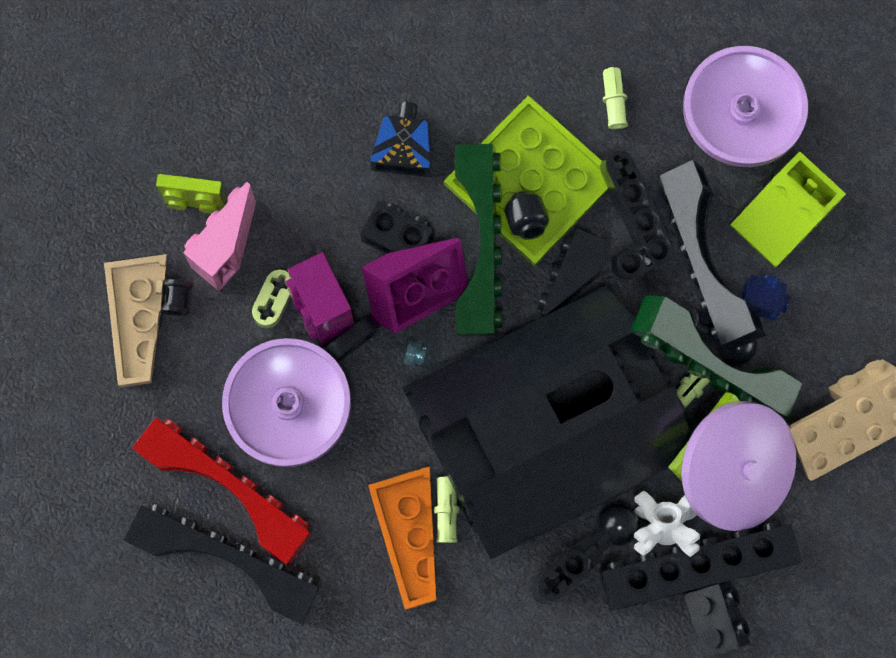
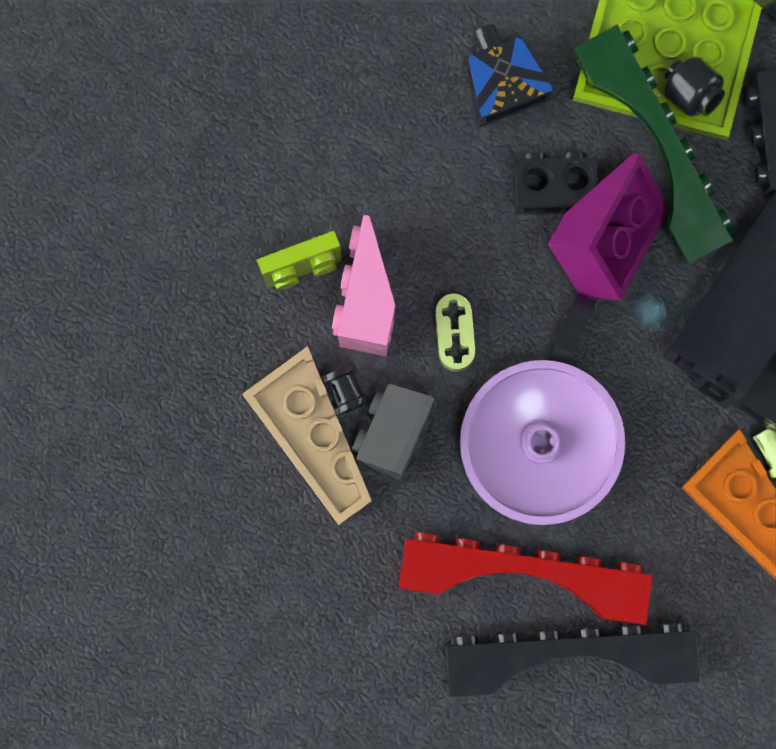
camera: 25 degrees left, 5 degrees up
magenta brick [285,252,354,347] -> none
none -> dark grey slope [352,384,435,481]

